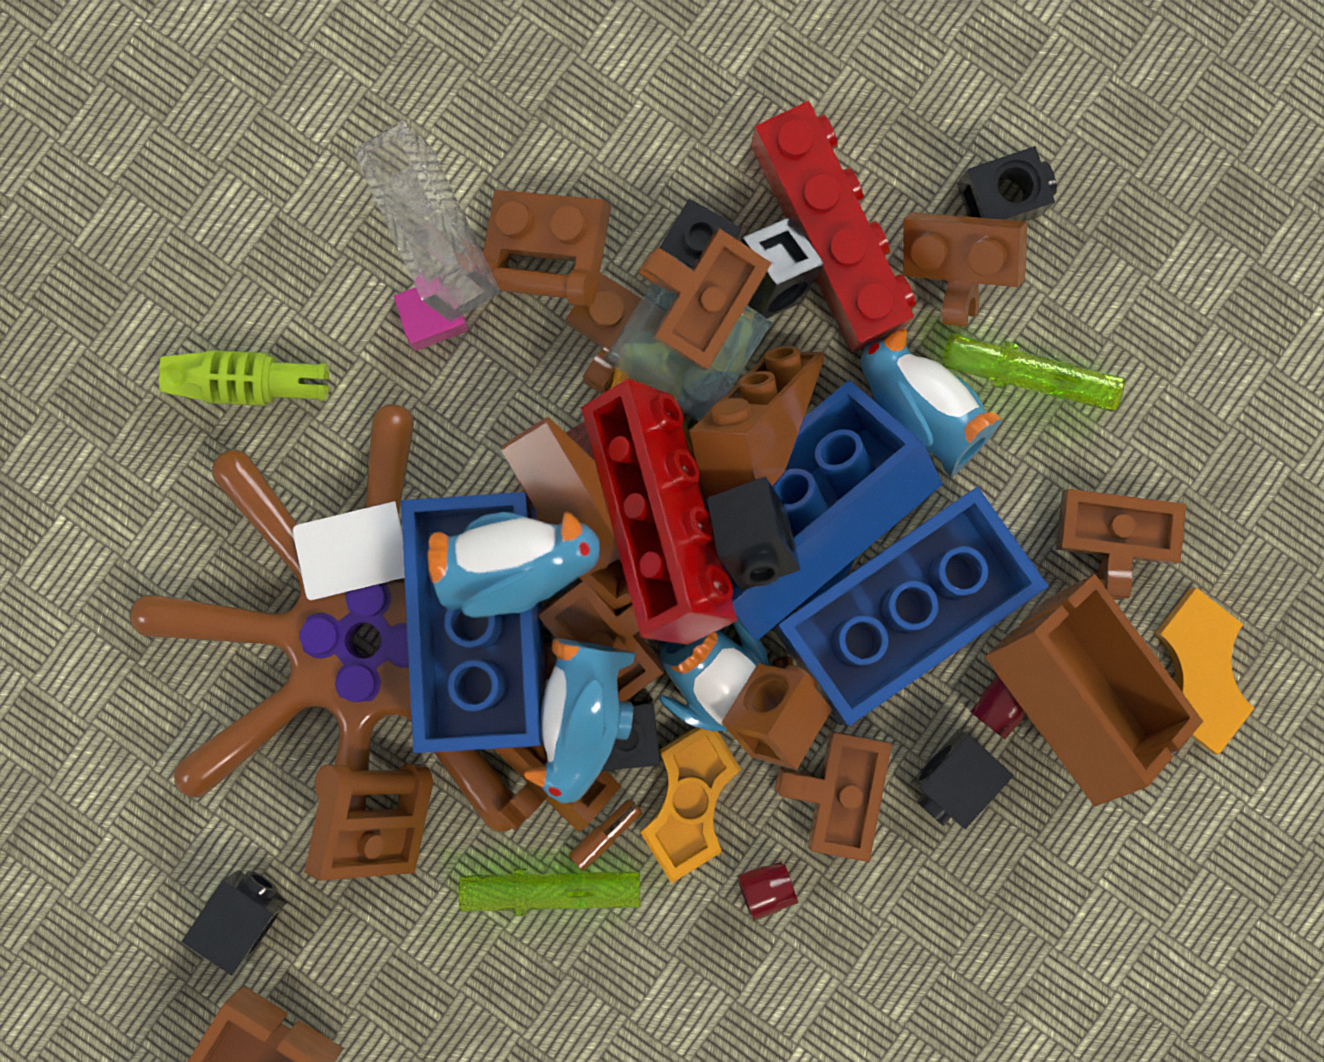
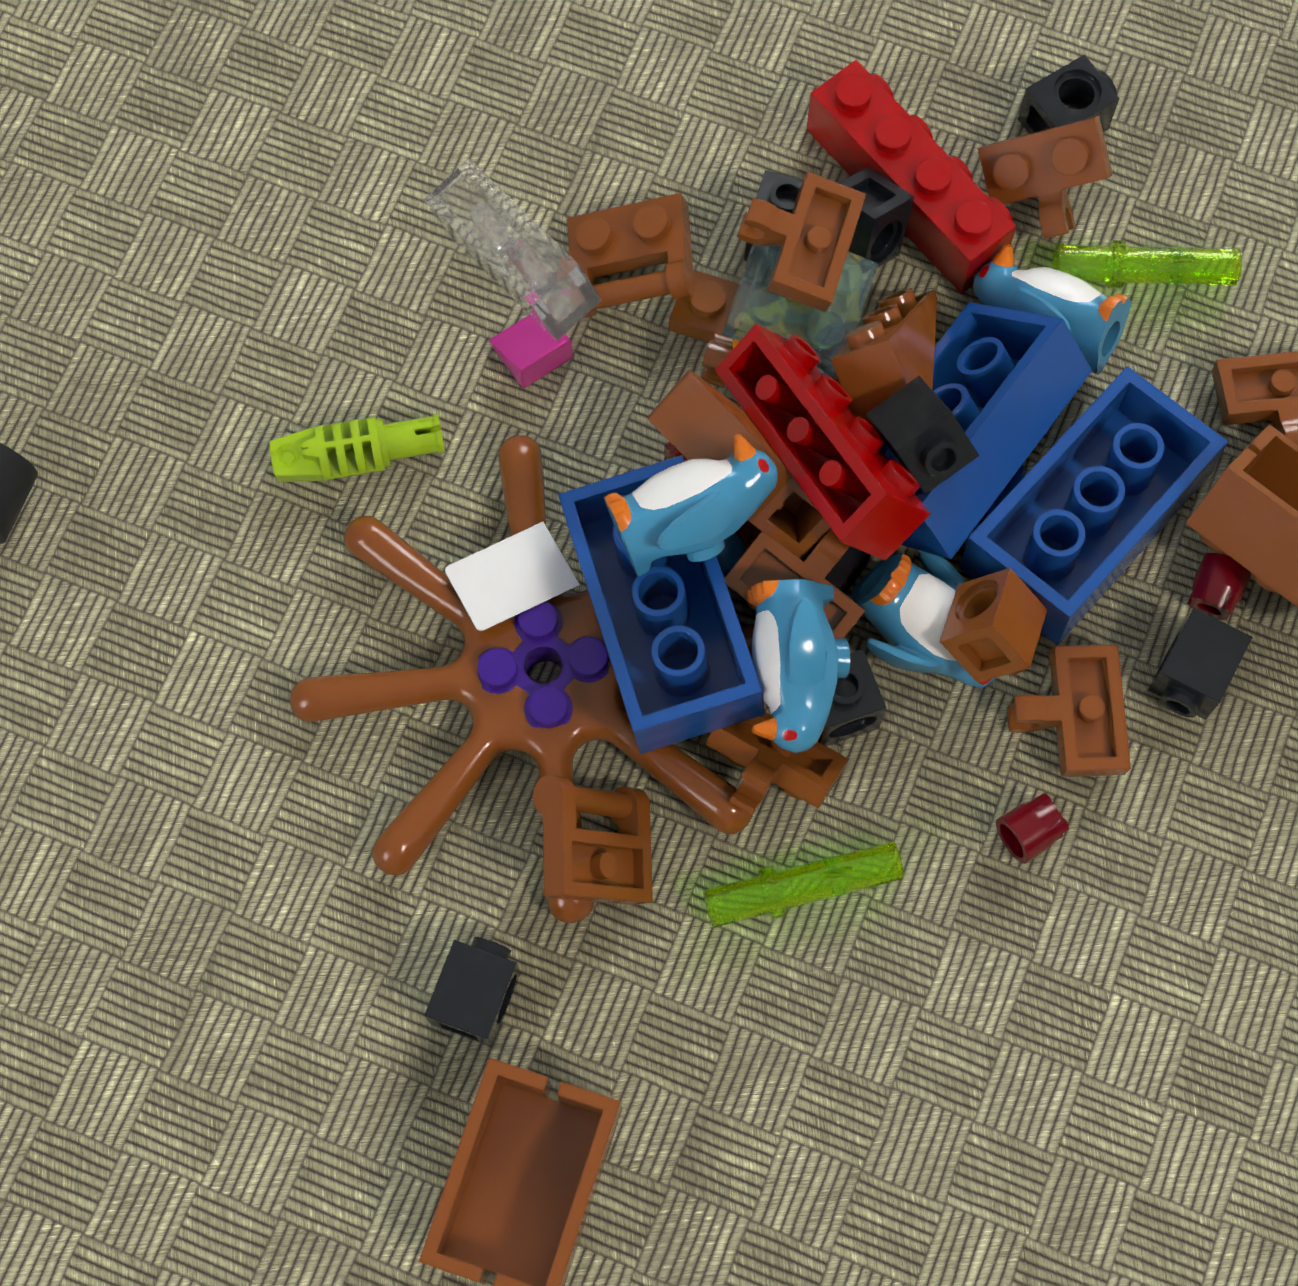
camera: 10 degrees left, 15 degrees down
dark orange pin [568,799,642,871] -> none
light orange tile [640,727,741,884] -> none

